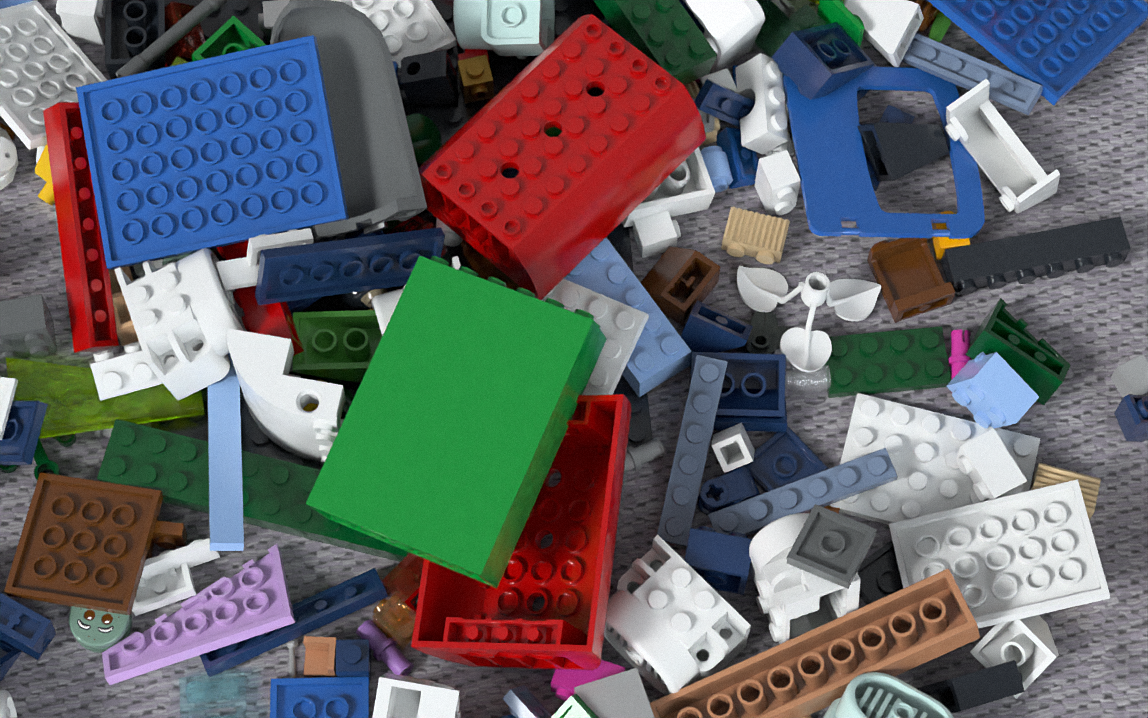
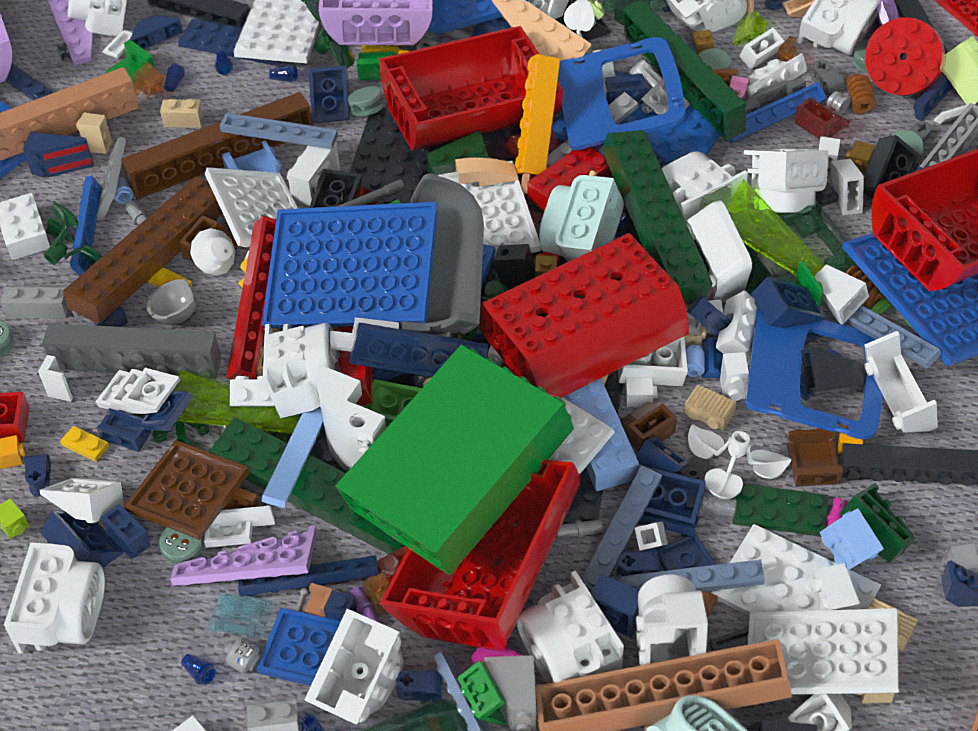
camera: 20 degrees right, 15 degrees down
dark grey plate [787,504,876,589] -> none

